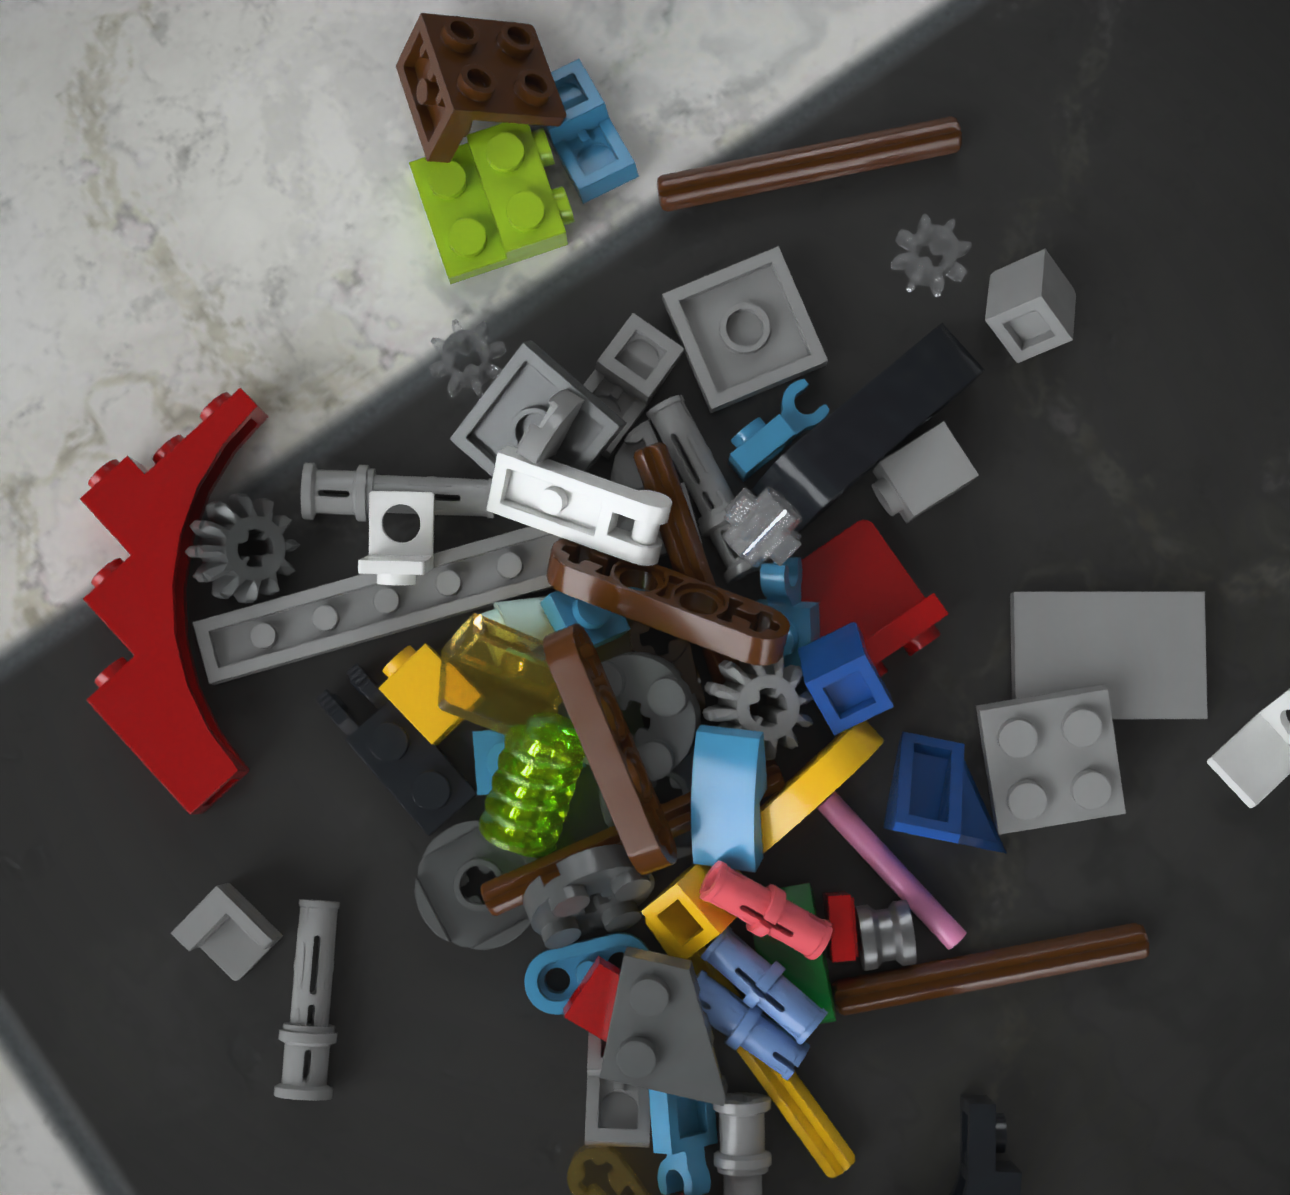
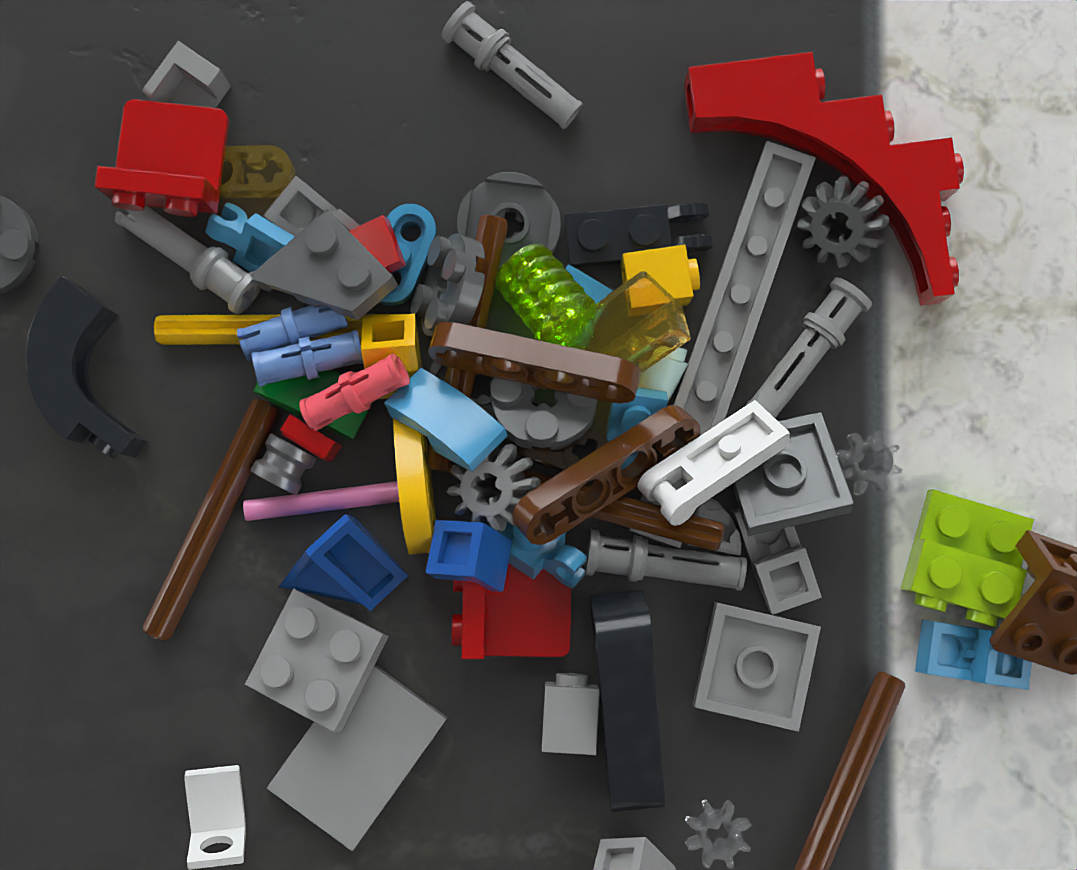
camera: 125 degrees right, 0 degrees up
light grey panel [171,883,283,981] -> none
white bracket [358,491,435,585] -> none
light grey tile [516,389,585,464] -> none
clear gear [723,486,803,567] -> none
dark azure plate [728,379,830,482] -> none

